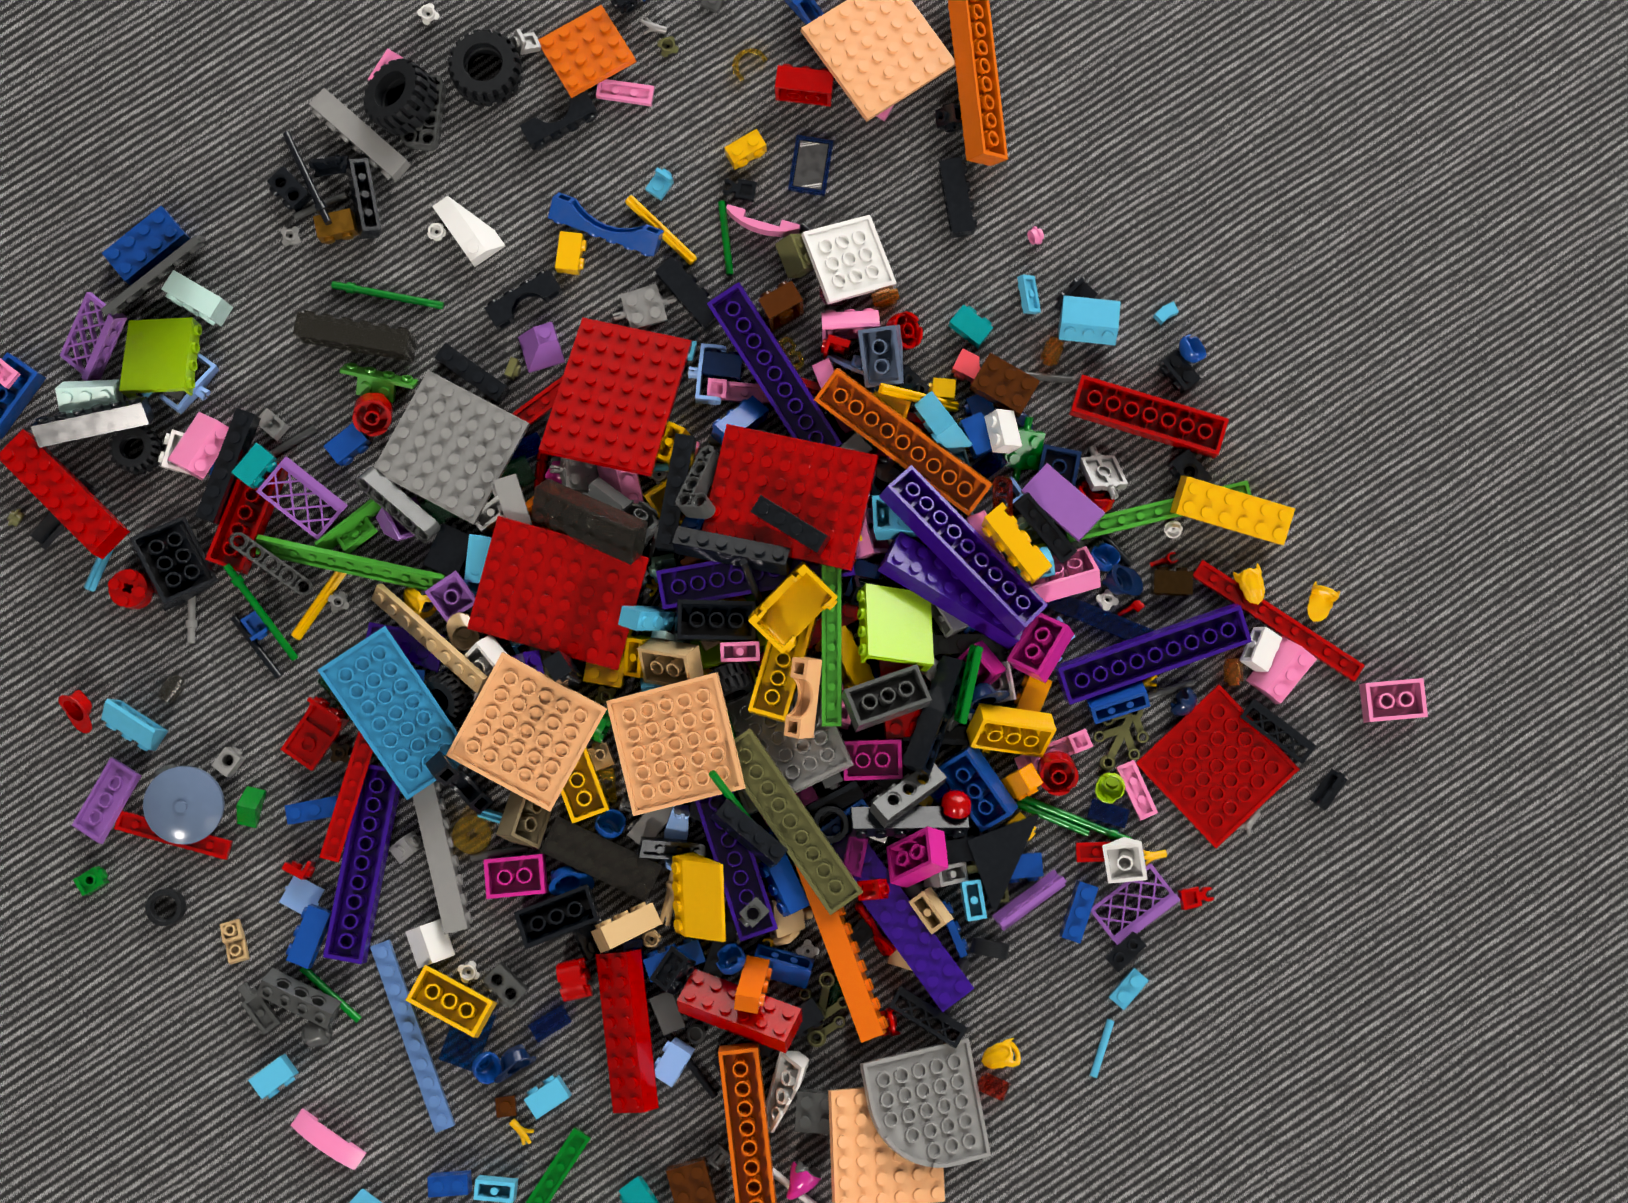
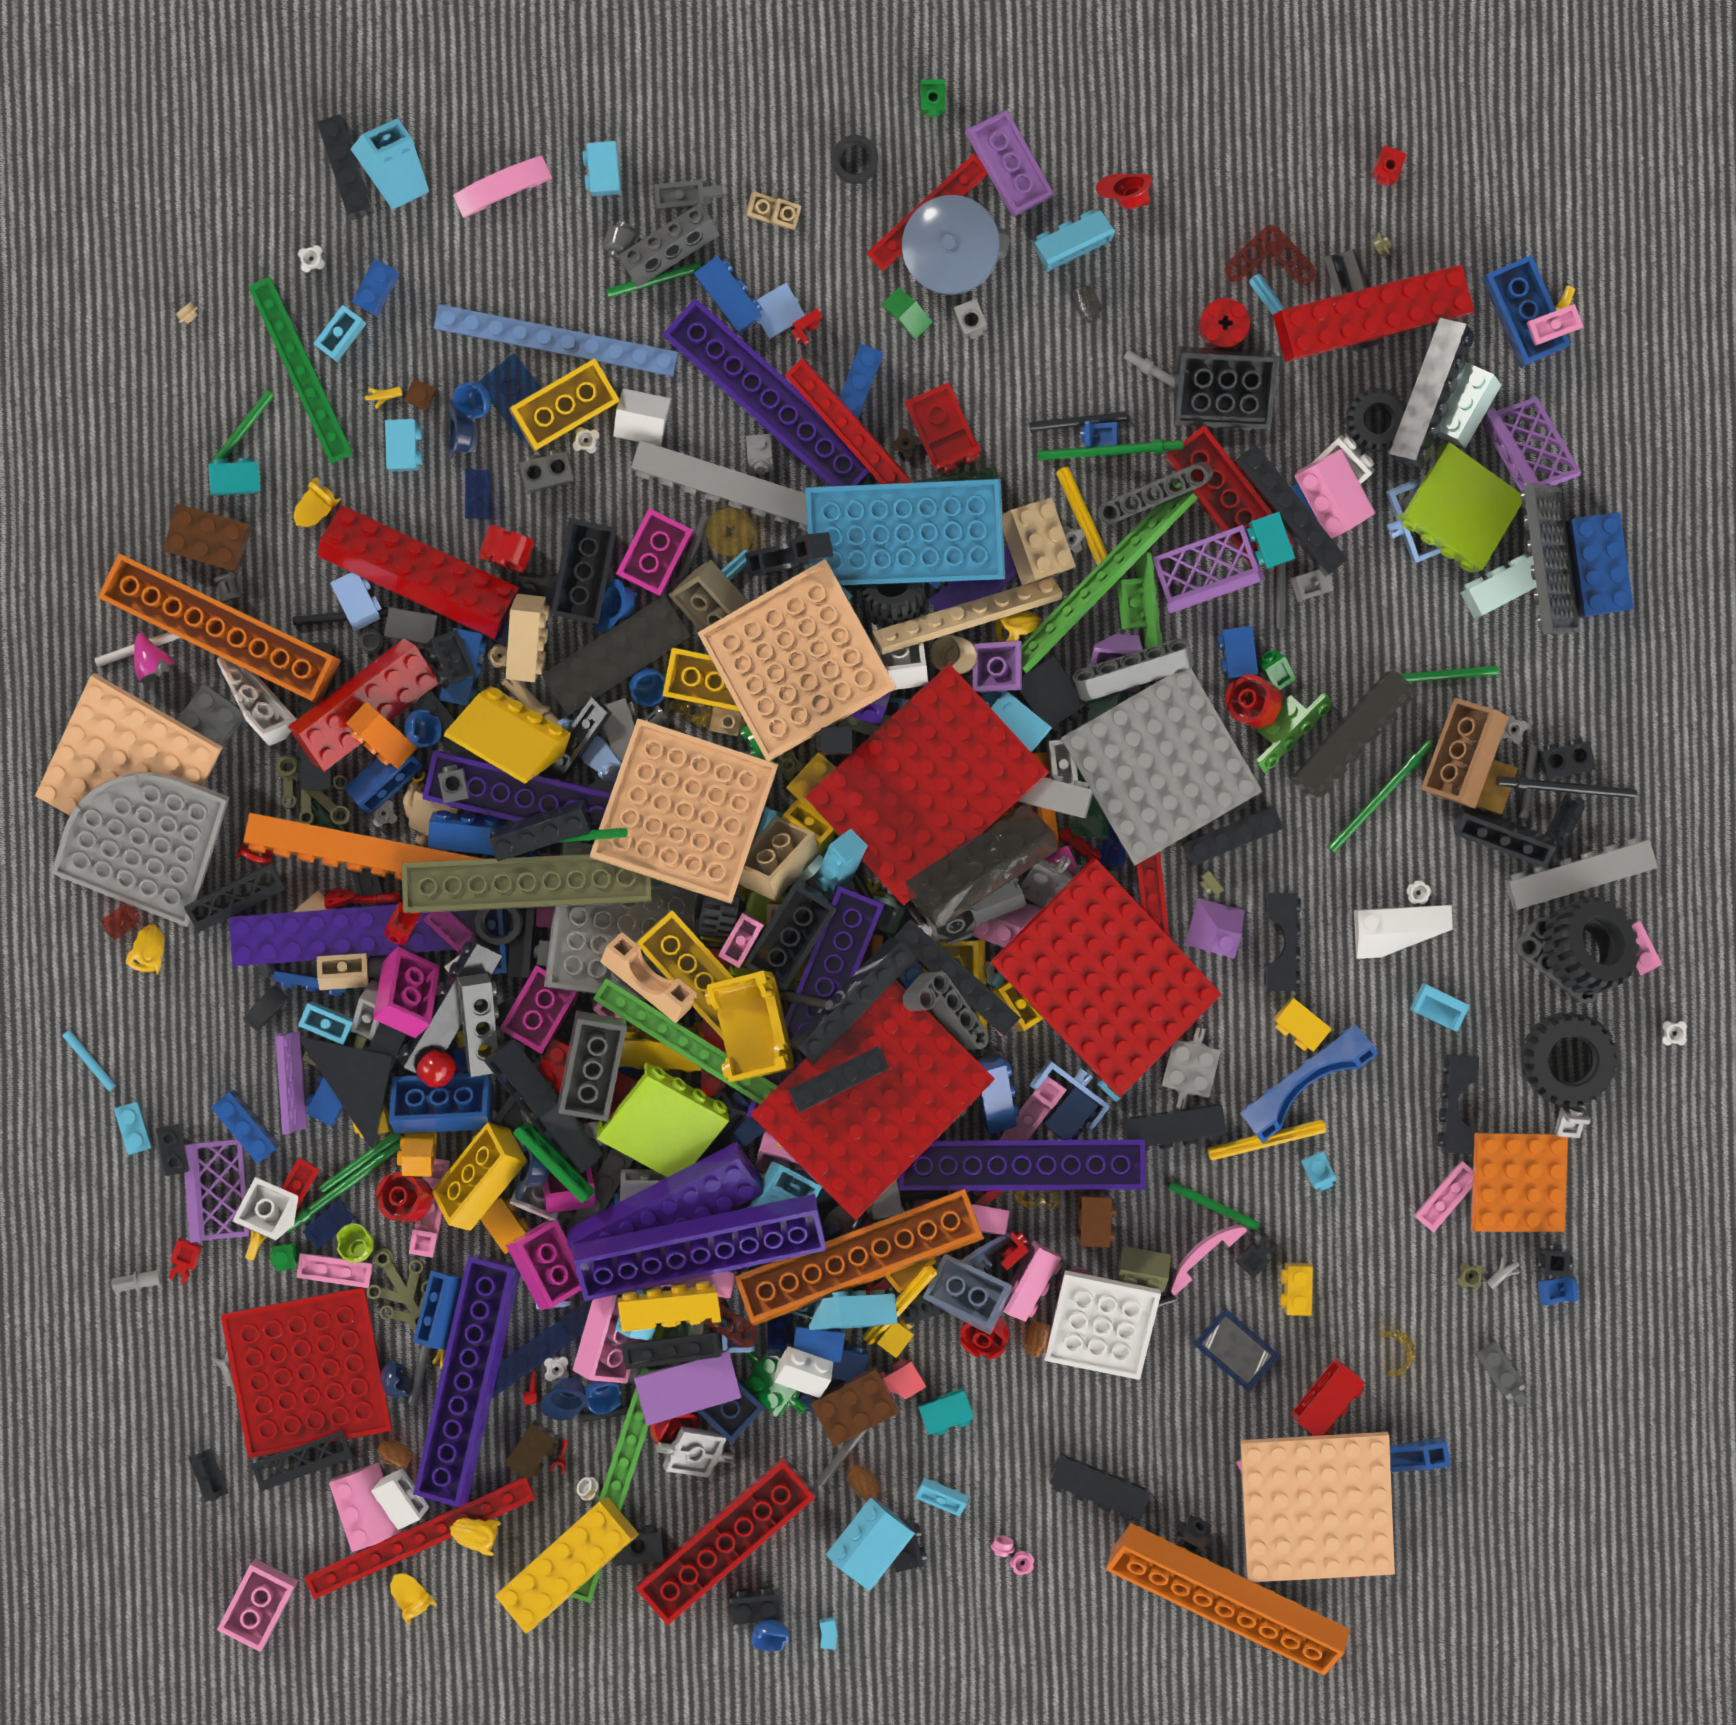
camera: 115 degrees right, 5 degrees up
none -> light grey axle [111,1269,162,1292]
none -> green brick [270,1241,299,1272]
none -> yellow piece [294,477,341,527]
none -> tan brick [1002,497,1076,586]
none -> bright pink plate [1010,1551,1034,1575]
none -> clear red beam [1224,225,1316,285]
none -> green bracket [1257,649,1296,690]
none -> green bar [1400,666,1499,683]
none -> medium azure panel [1410,983,1470,1032]
none -> medium nougat brick [1421,698,1509,809]

